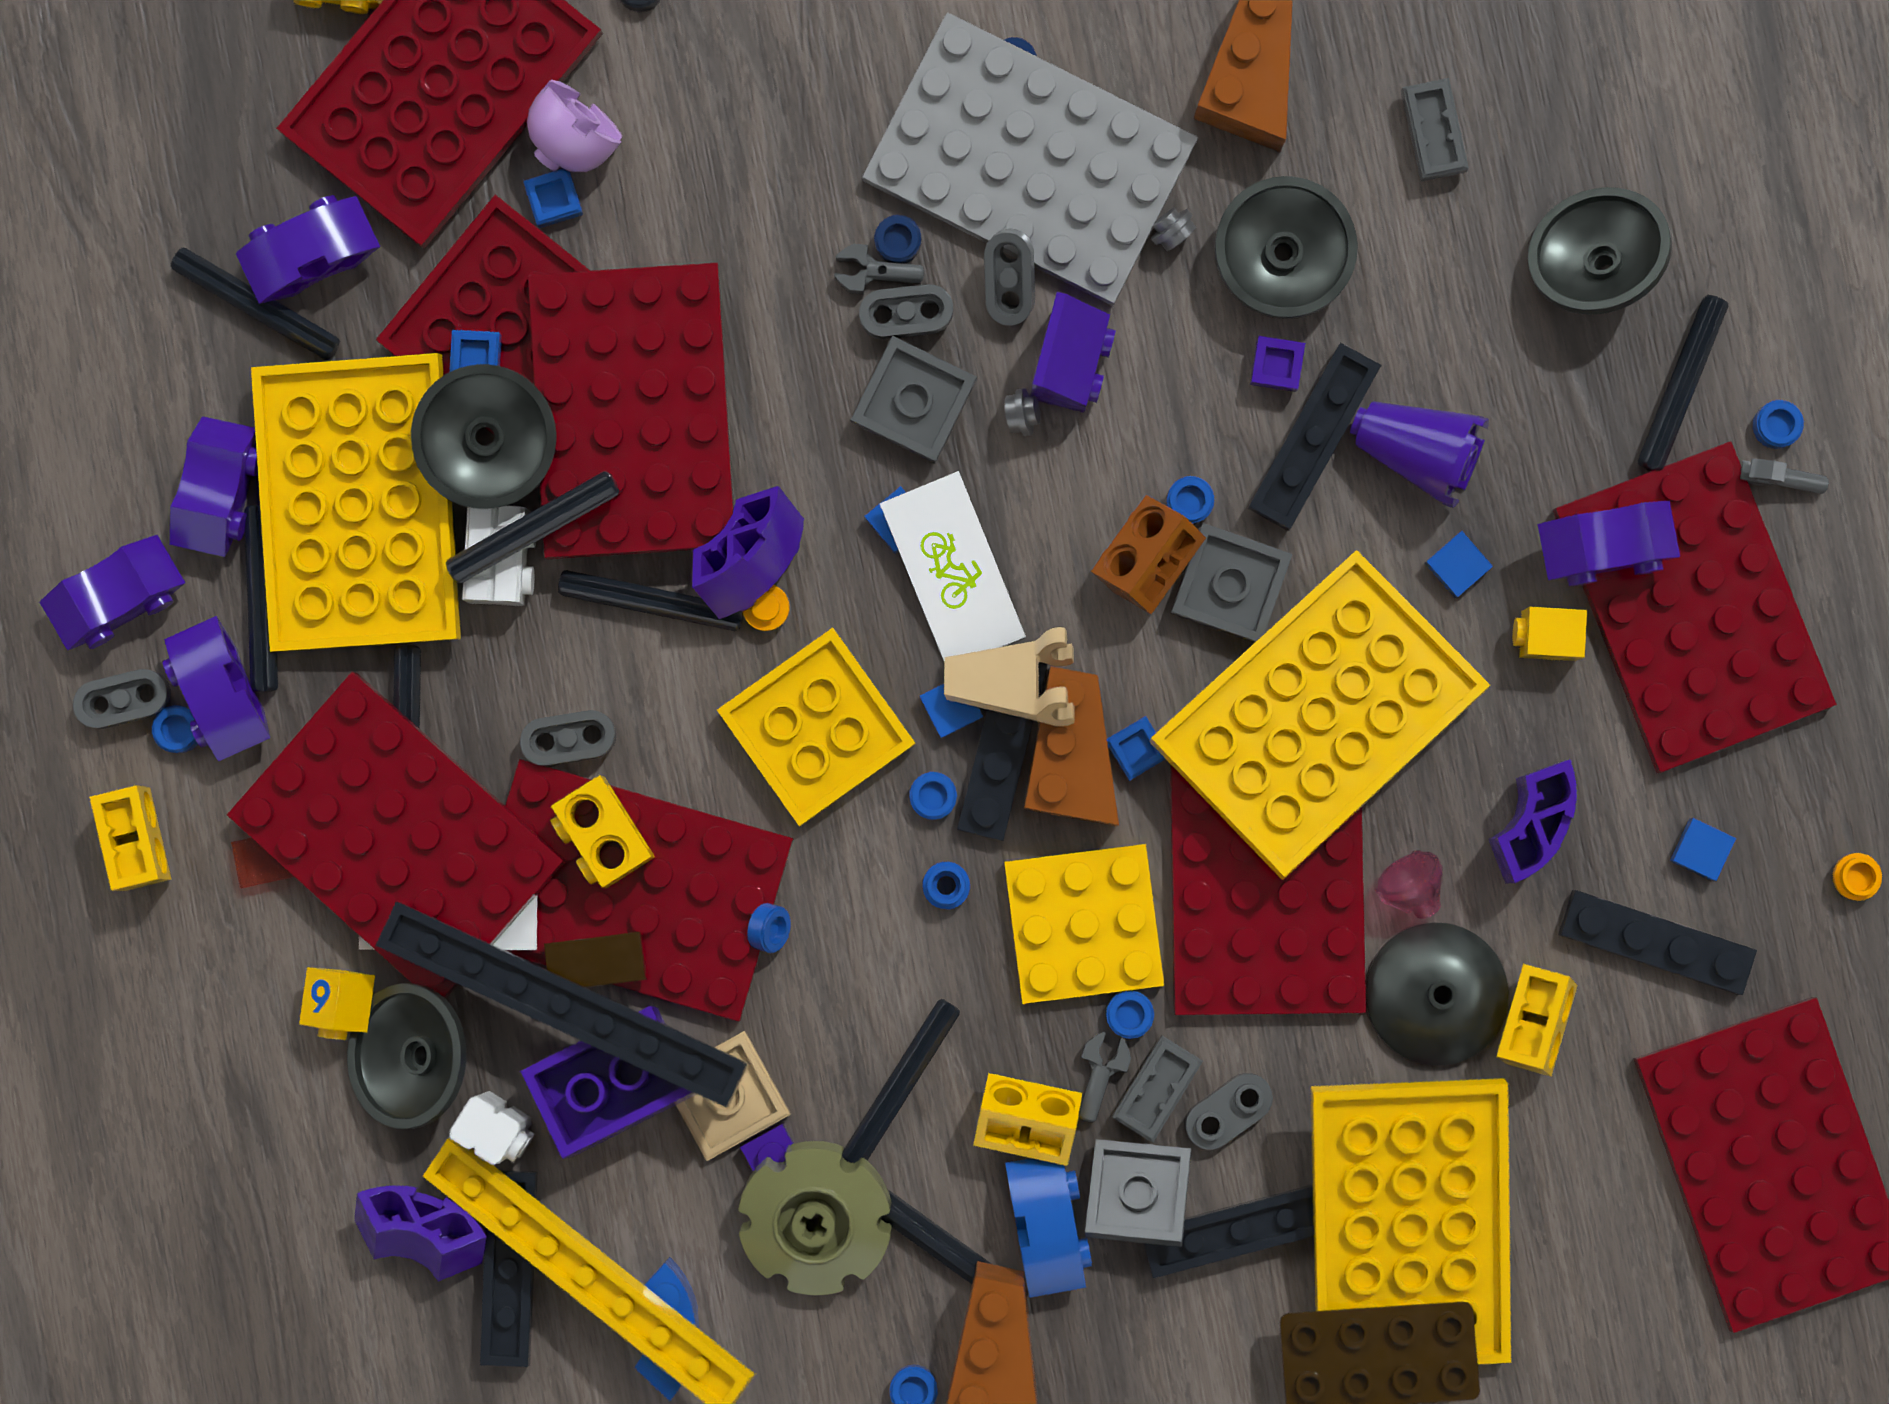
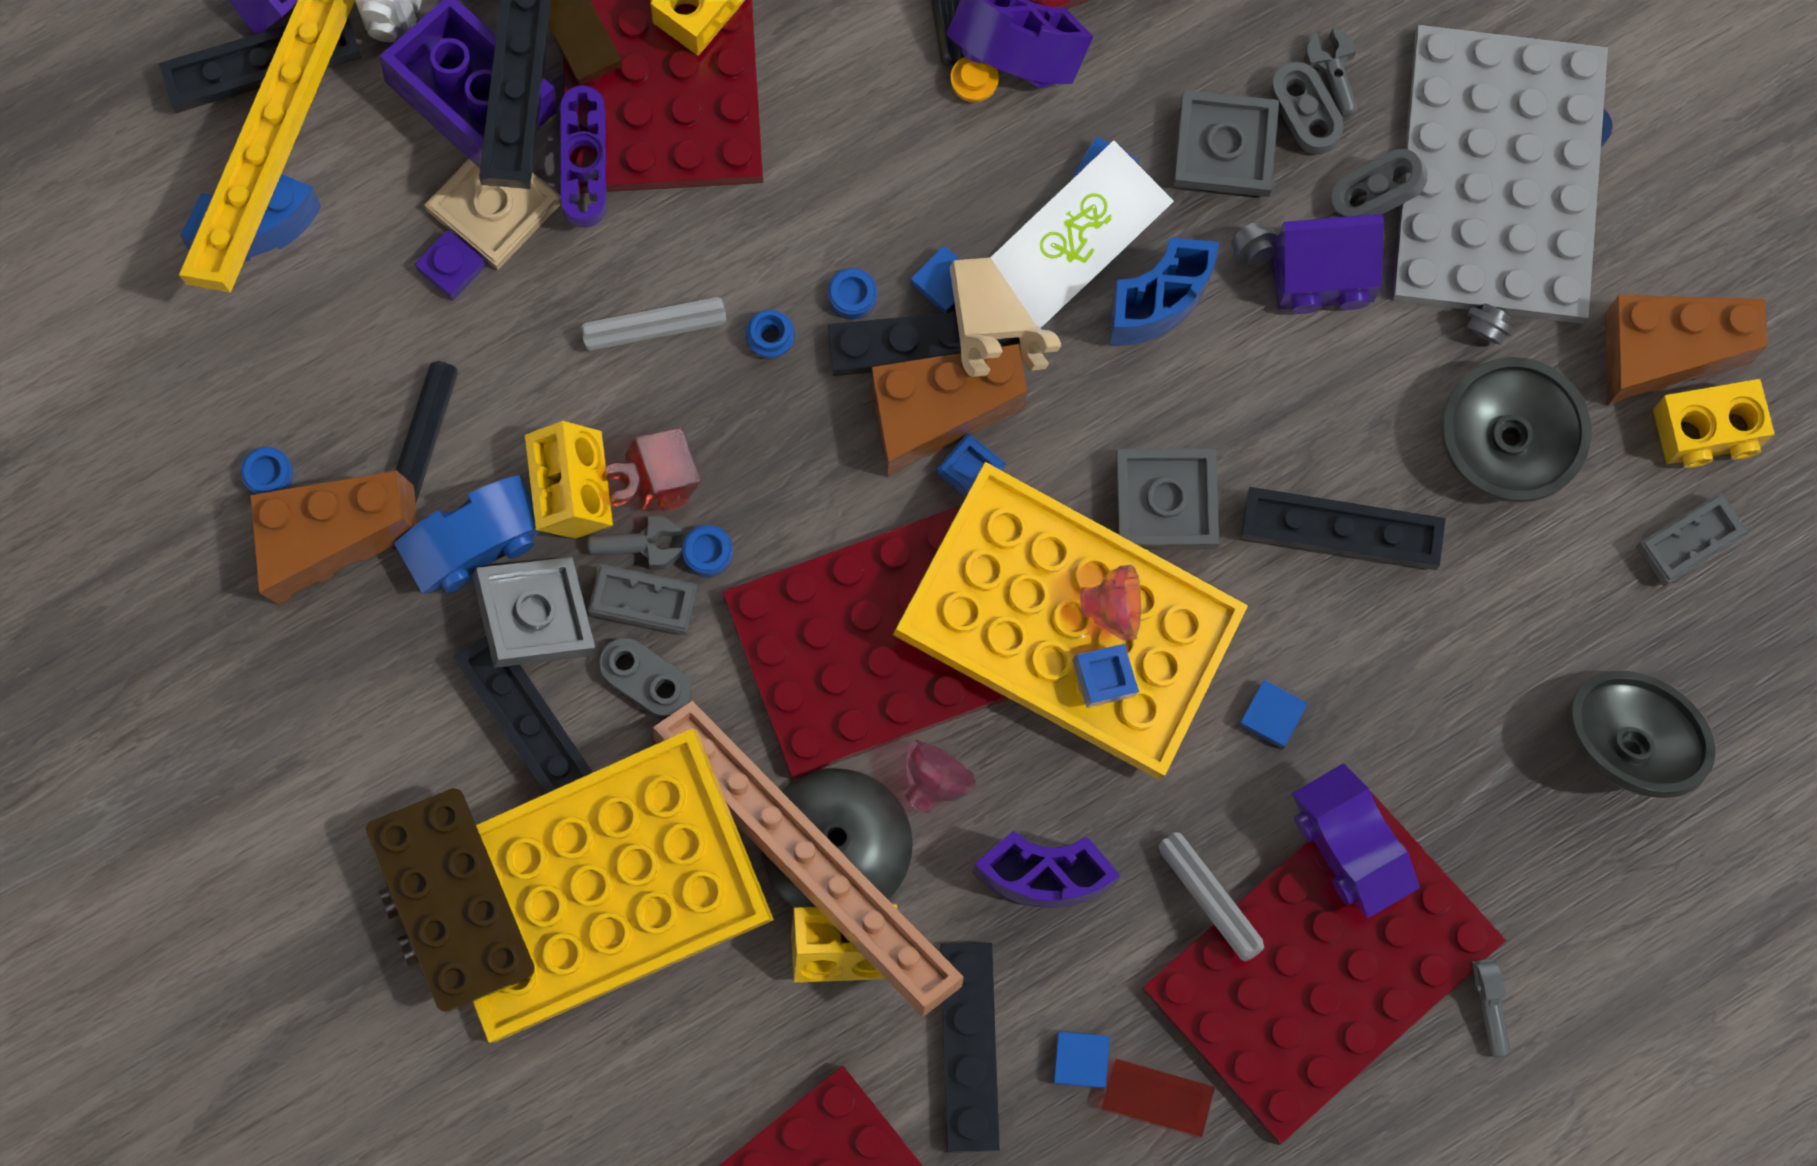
camera: 65 degrees right, 10 degrees down
yellow plate [717,628,916,826] -> none
olive piece [738,1141,892,1296] -> none
blue tile [748,903,791,953] -> none
black axle [842,999,960,1163] -> none
dark blue tile [874,215,921,264] -> none
yellow plate [1004,844,1164,1004] -> none
dark orange brick [1091,495,1206,614] -> none
blue tile [1166,476,1214,525] -> none
dark purple plate [1250,336,1305,392] -> none
dark purple cone [1350,401,1489,508] -> none
yellow brick [1513,607,1587,661] -> none
black axle [1638,295,1729,471] -> none
blue tile [1753,400,1804,449] -> none
none -> dark purple beam [560,86,607,228]
none -> light grey axle [581,297,726,351]
none -> clear red brick [602,427,701,511]
none -> nougat plate [653,701,964,1017]
none -> blue plate [1072,644,1139,708]
none -> piece [1080,565,1141,640]
none -> clear red tile [1101,1058,1215,1138]
none -> blue brick [1109,238,1219,345]
none -> light grey axle [1159,832,1264,961]
none -> yellow brick [1653,379,1775,468]

